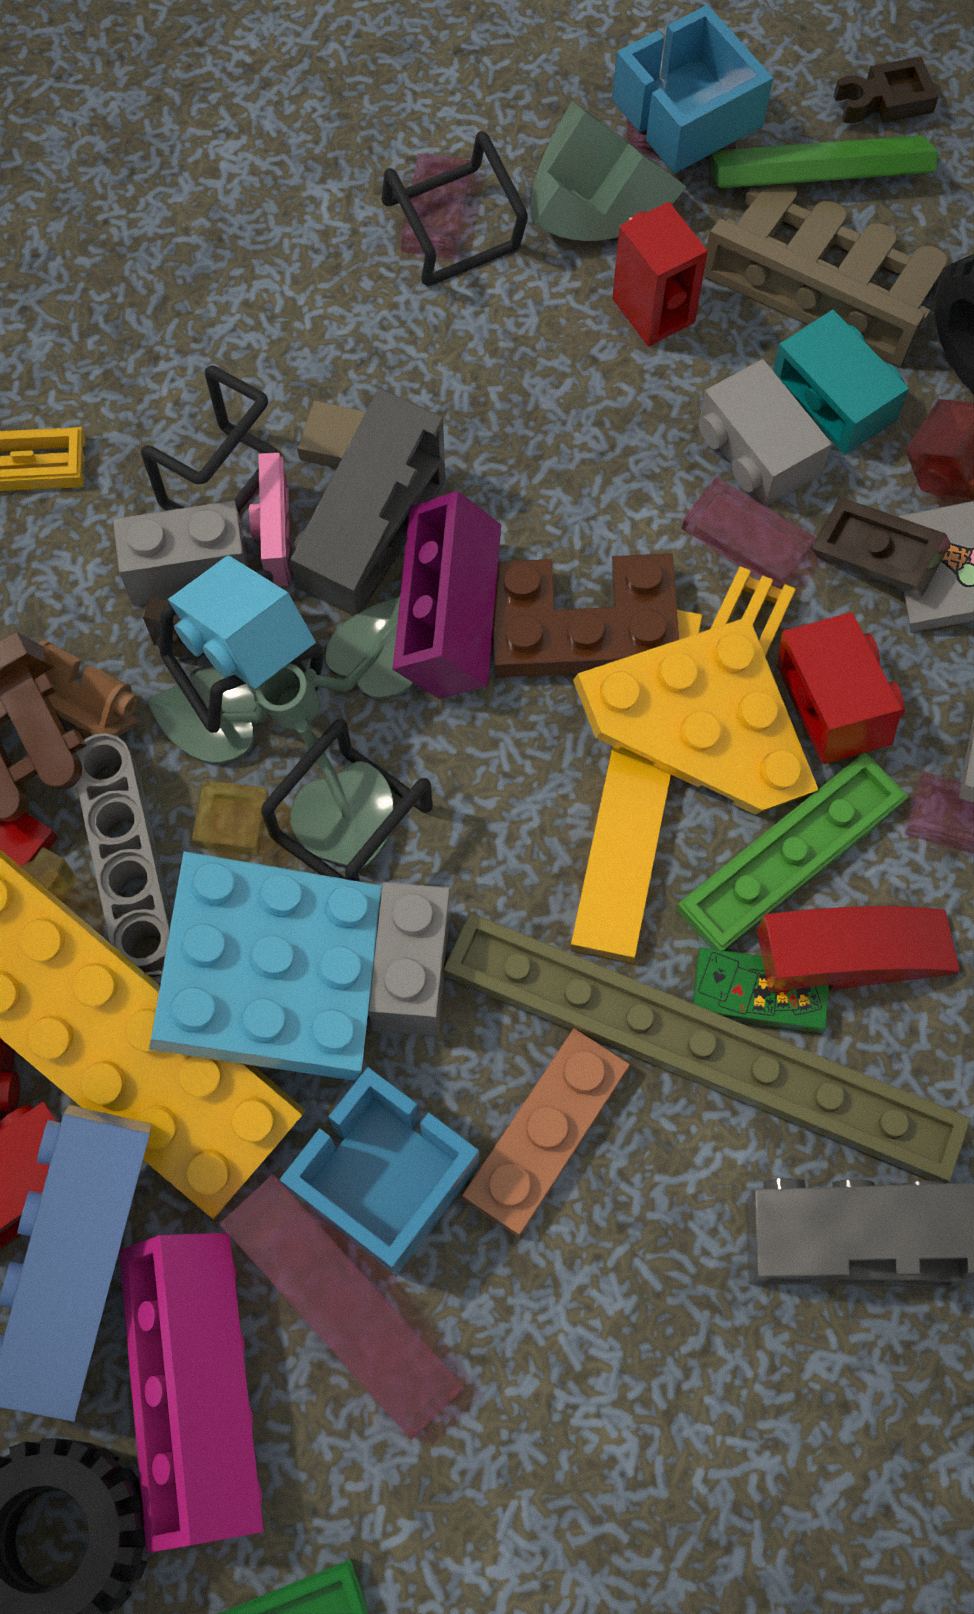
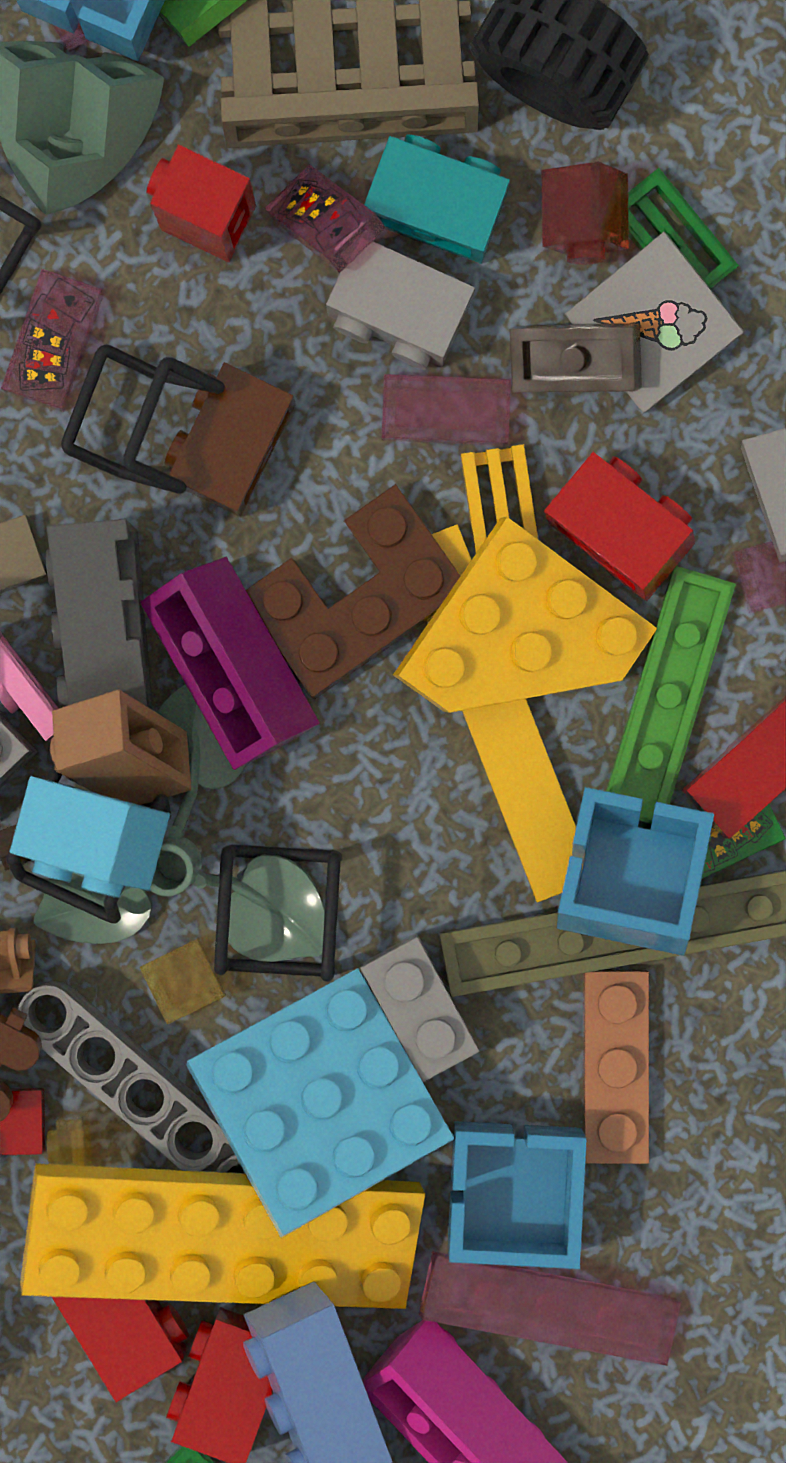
camera: 30 degrees left, 20 degrees up
none -> clear pink tile [1,269,104,412]
none -> medium nougat brick [50,689,192,805]
none -> black piece [61,344,225,494]
none -> reddish brown brick [164,362,296,517]
none -> clear pink tile [264,164,386,273]
none -> dark azure piece [557,787,714,956]

